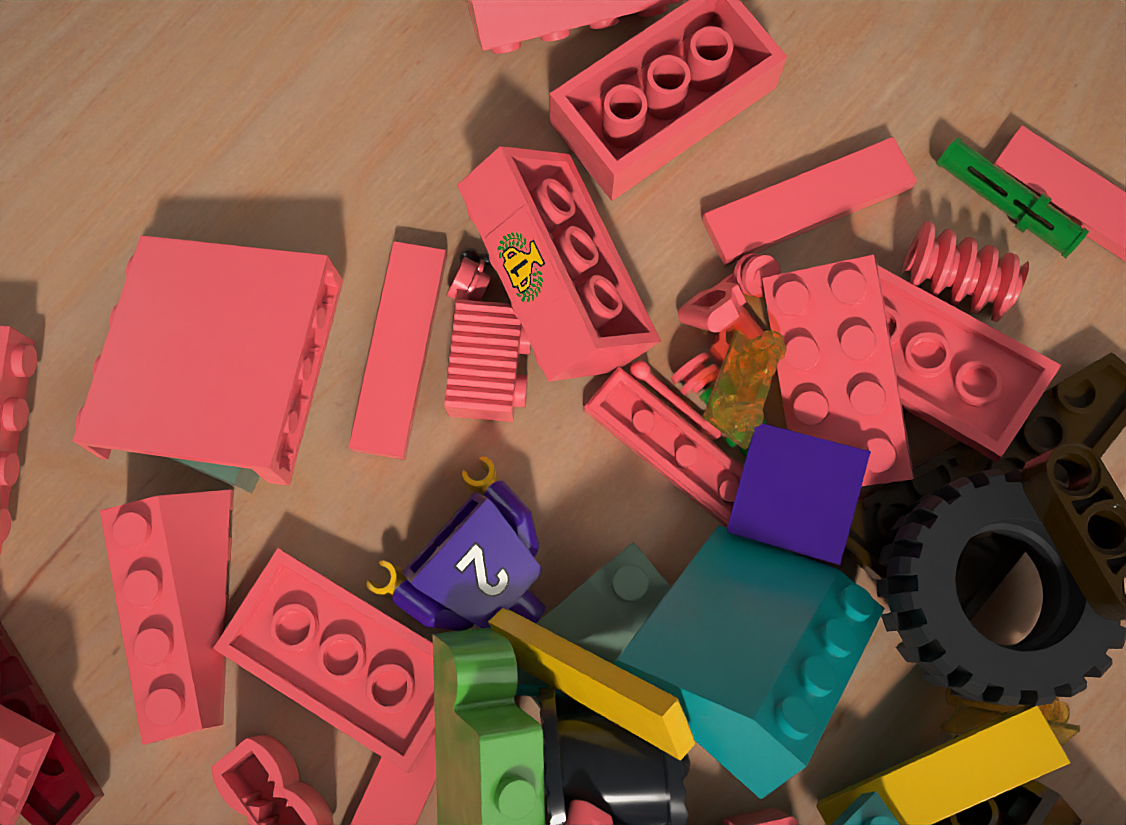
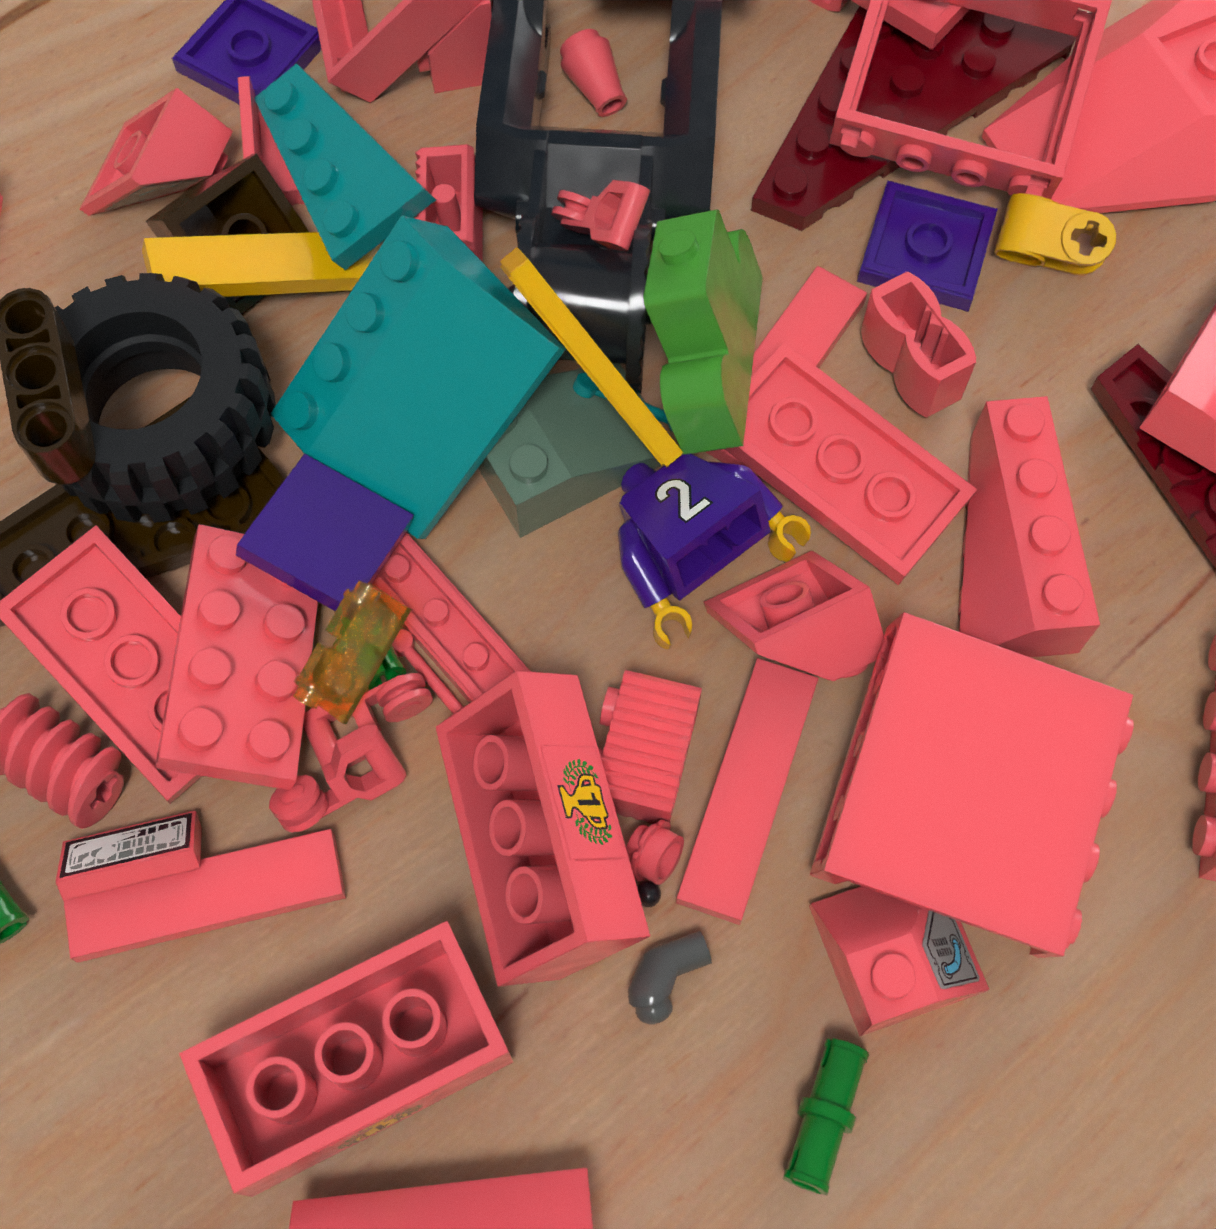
camera: 170 degrees left, 10 degrees down
none -> tile [56,810,202,901]
none -> dark grey arm [628,931,712,1024]
none -> coral slope [704,551,884,682]
none -> green pin [783,1038,869,1195]
none -> coral slope [809,886,989,1037]

